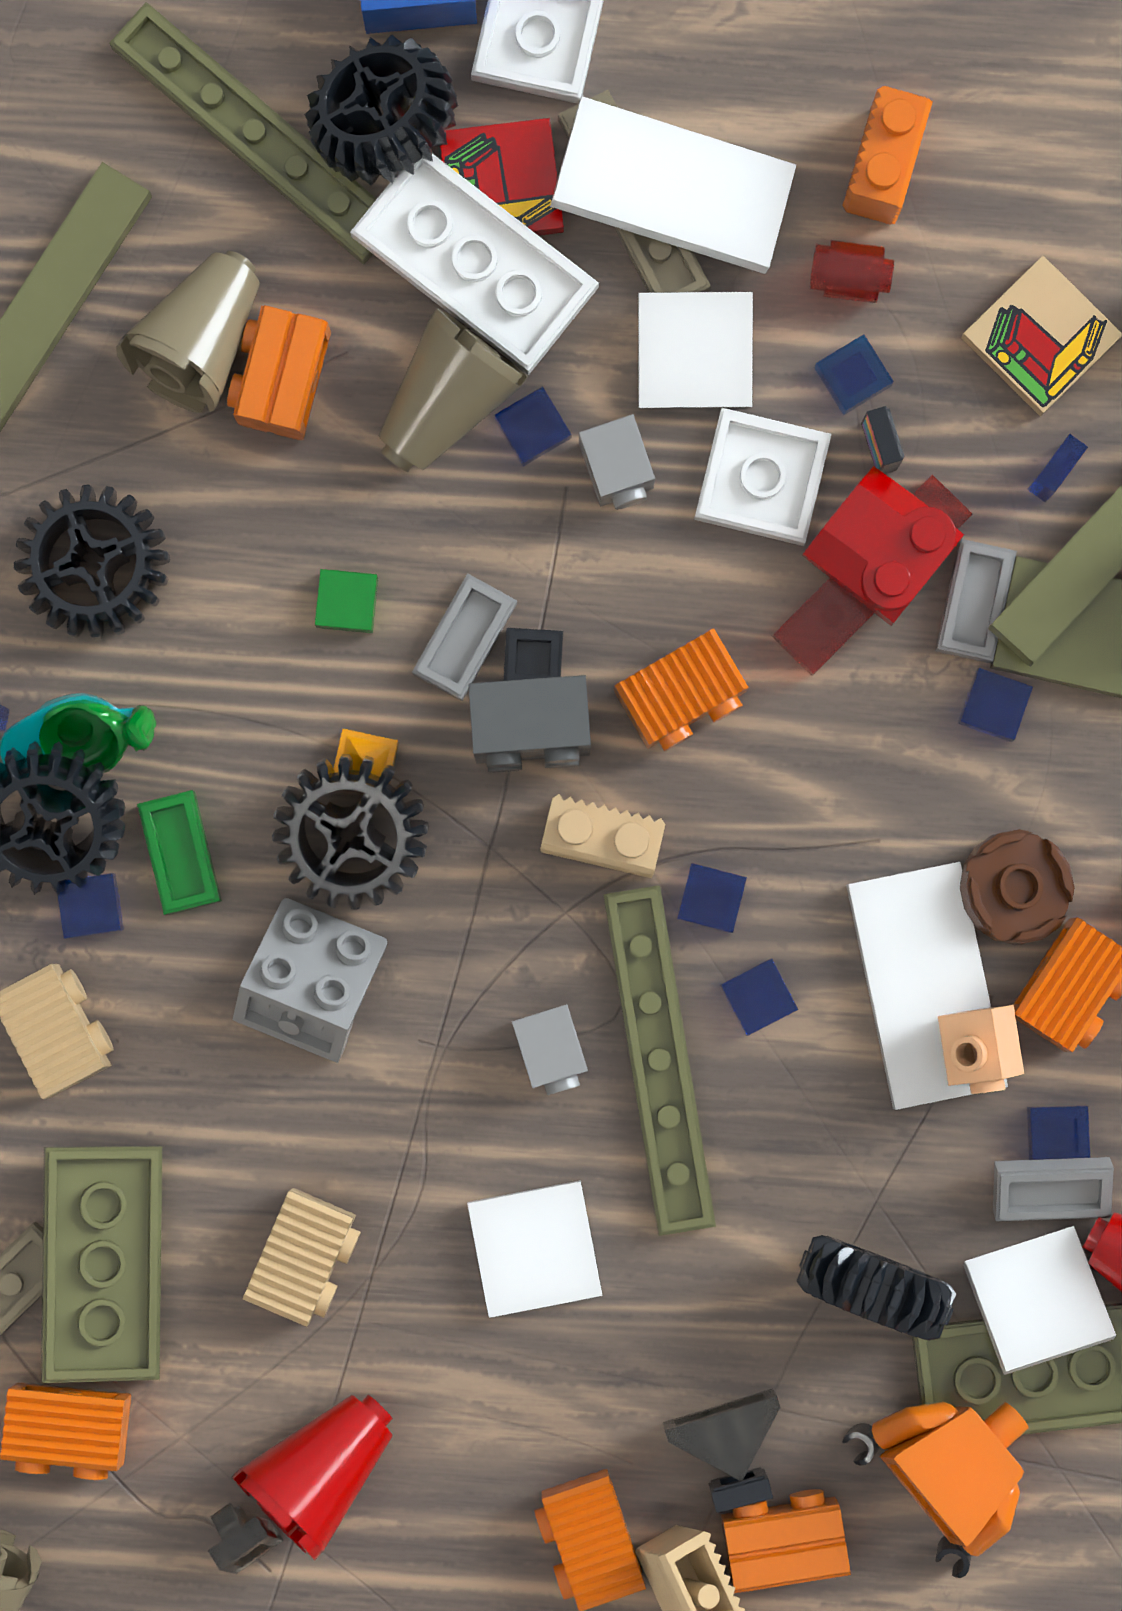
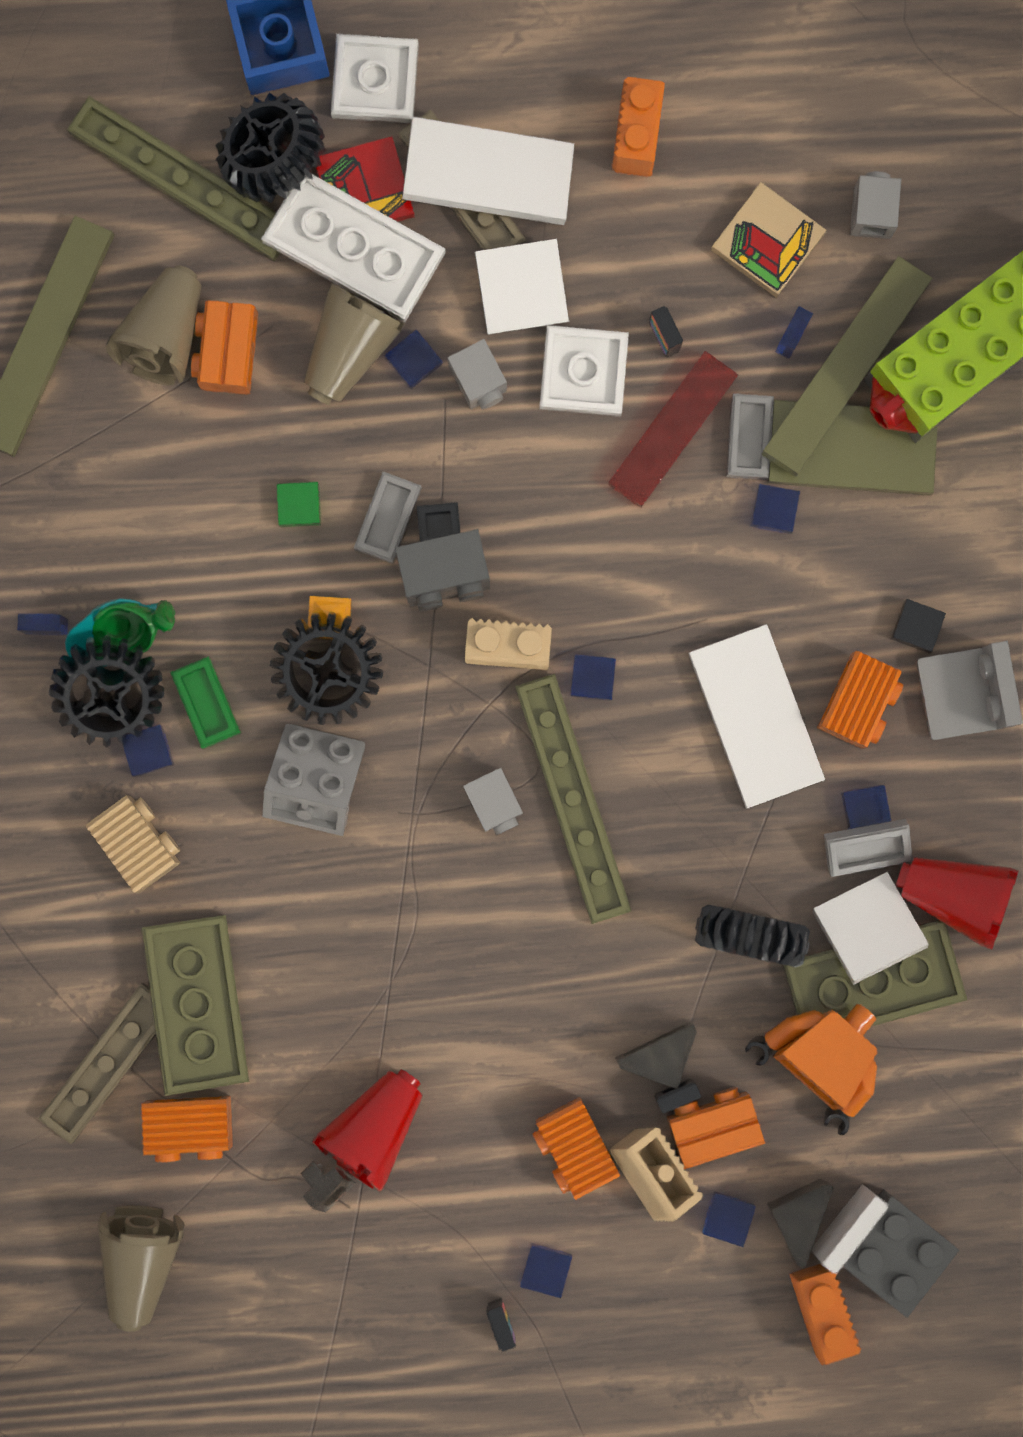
camera: 10 degrees left, 0 degrees up
black gear [14,484,170,639] -> none
tan brick [243,1188,361,1327] -> none
white tile [467,1180,602,1318] -> none
orange brick [614,628,749,751] -> none
clear blue tile [720,959,798,1036] -> none
red slope [802,466,965,626] -> none
clear red brick [810,240,894,303] -> none
clear blue tile [814,334,894,415] -> none
light nougat brick [938,1005,1024,1094] -> none
reddish brown tile [960,829,1075,945] -> none

